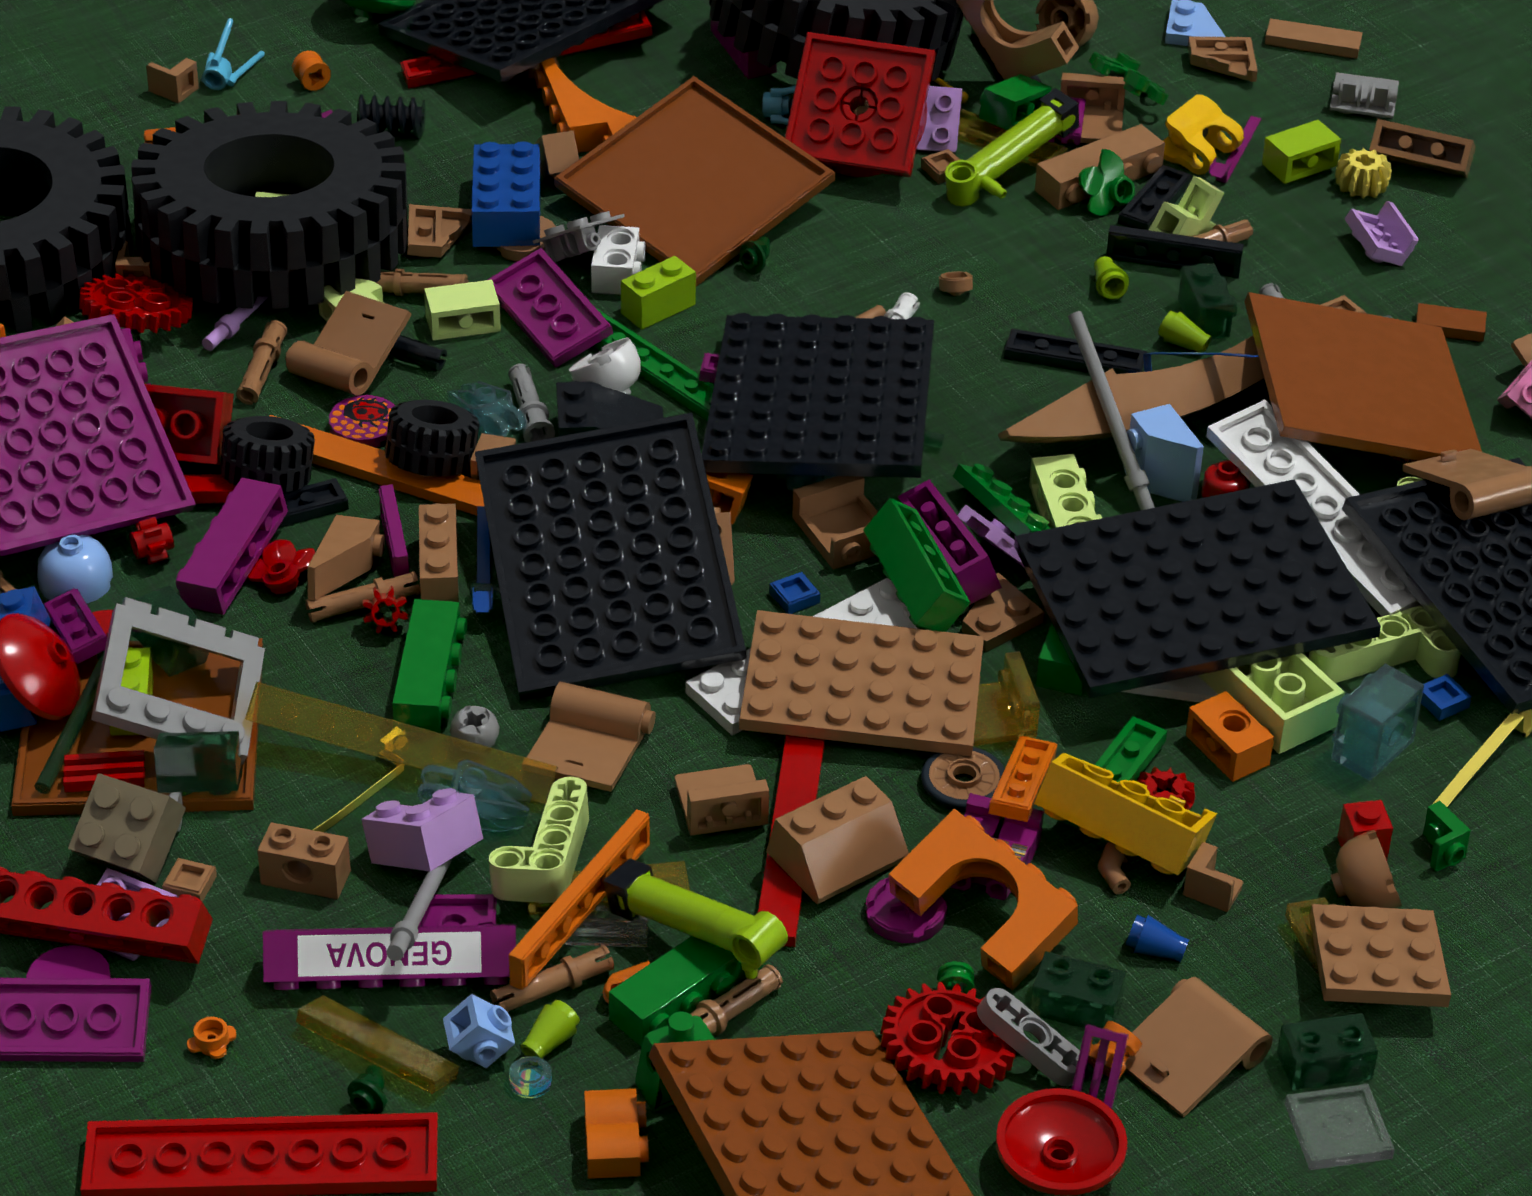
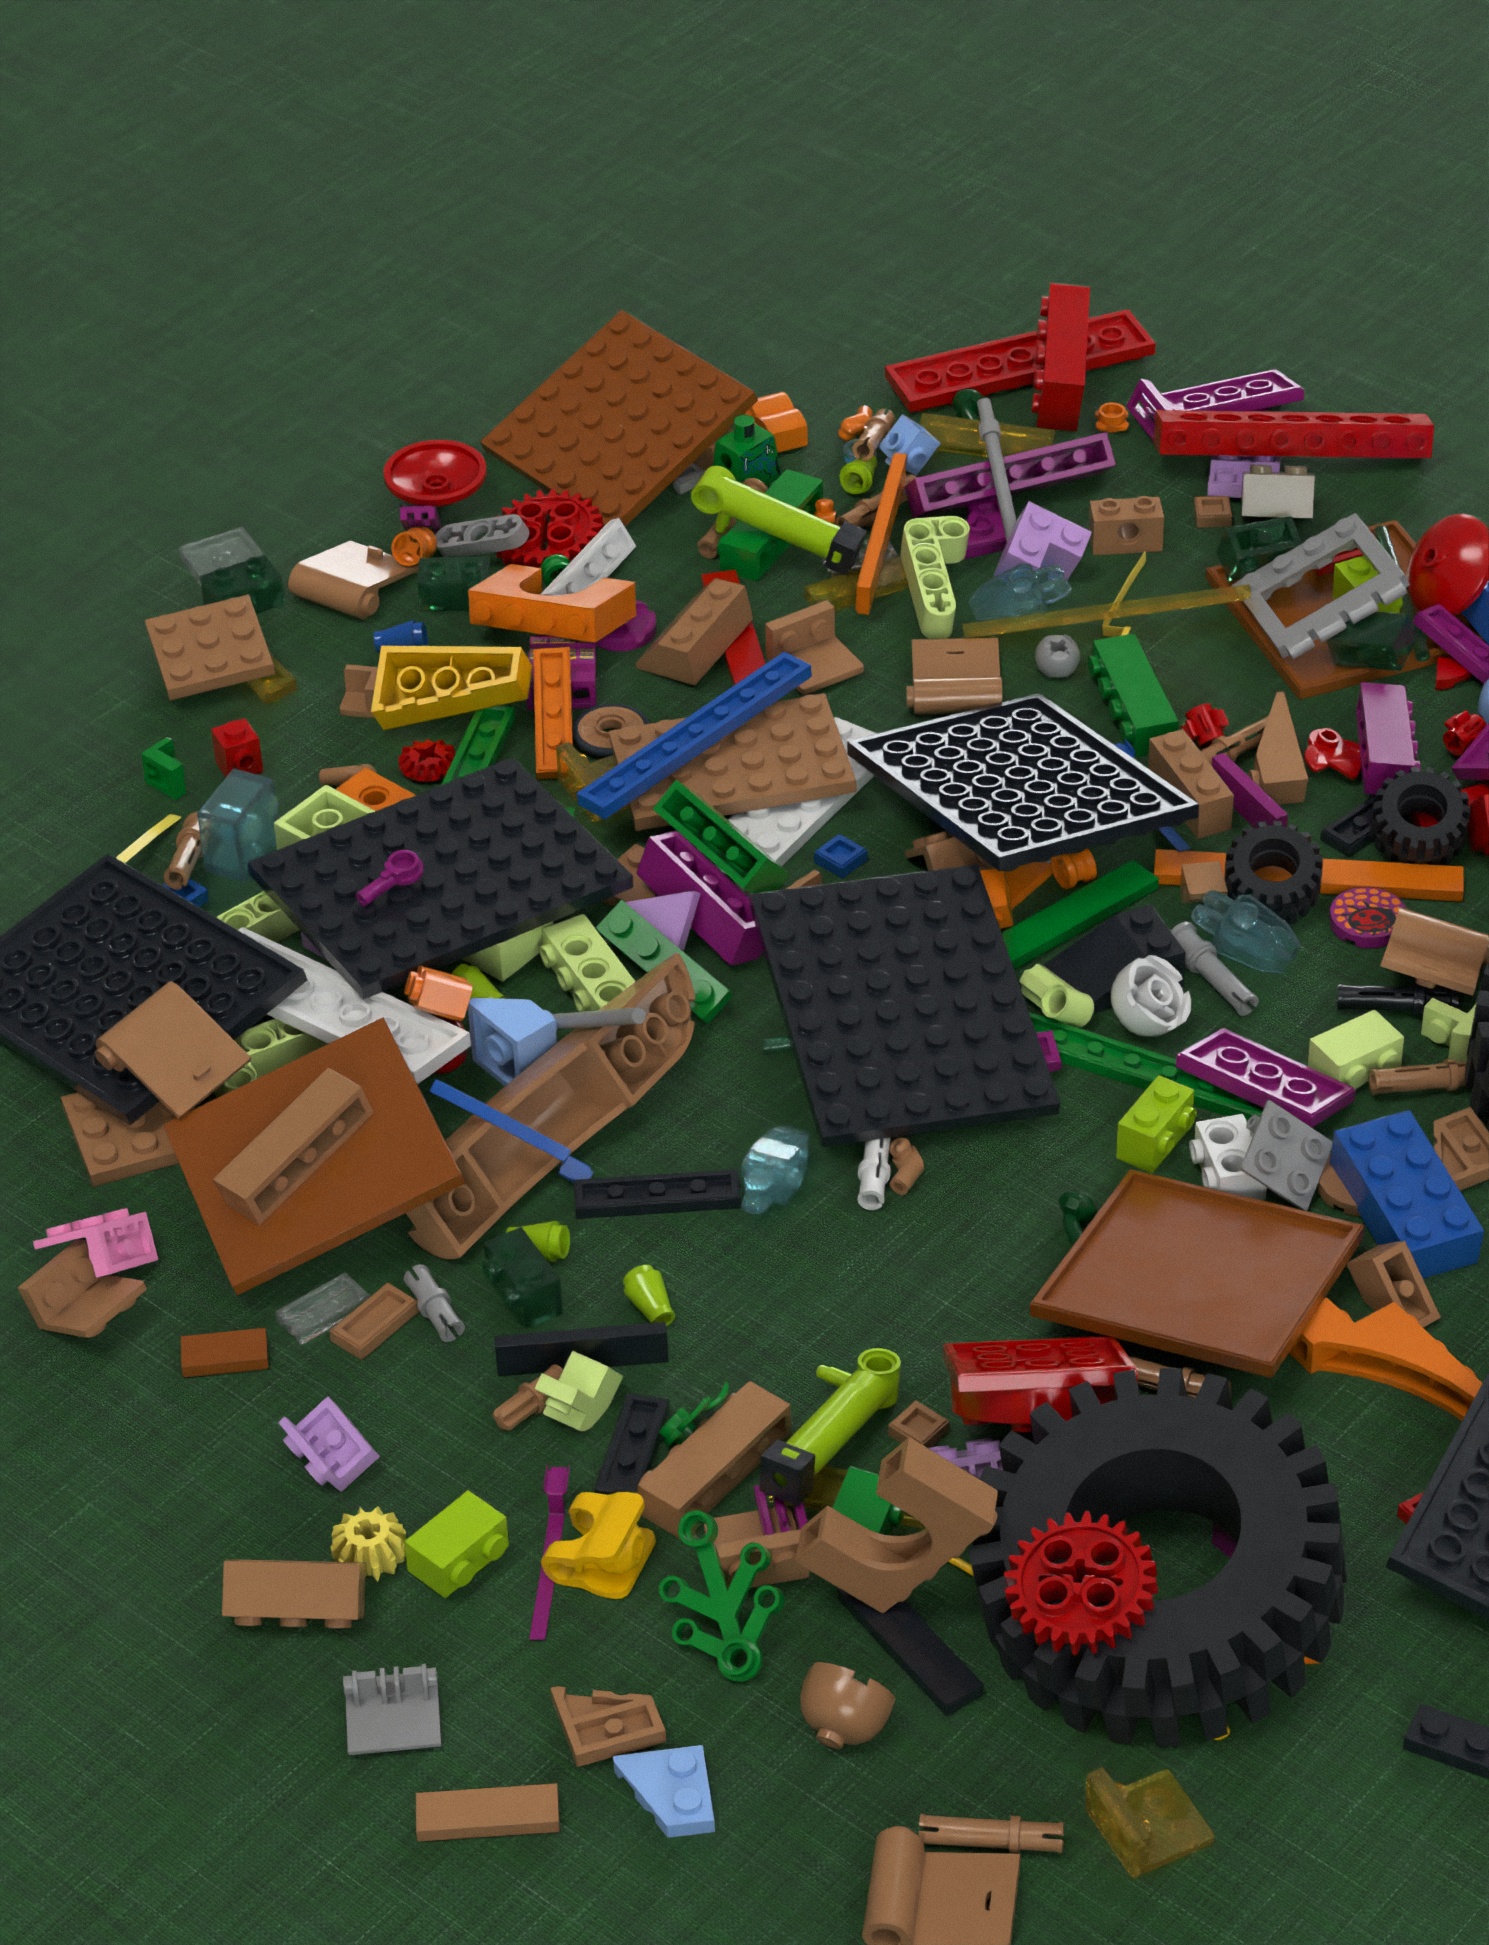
camera: 165 degrees right, 0 degrees up
medium nougat tile [939,271,973,296] -> none
medium nougat cylinder [1330,830,1402,908] -> none
none -> medium nougat pin [163,812,217,890]
none -> medium nougat brick [213,1068,374,1225]
none -> medium nougat arm [319,764,377,787]
none -> magenta plate [356,850,424,906]
none -> orange brick [404,966,472,1022]
none -> white tile [540,518,636,596]
none -> blue plate [577,651,812,820]
none -> clear light blue hinge [741,1126,810,1215]
none -> orange arm [838,406,873,442]
none -> medium nougat pin [852,409,895,461]
none -> yellowish green piece [1019,964,1094,1028]
none -> red brick [1031,283,1090,432]
none -> magenta tile [1126,379,1173,441]

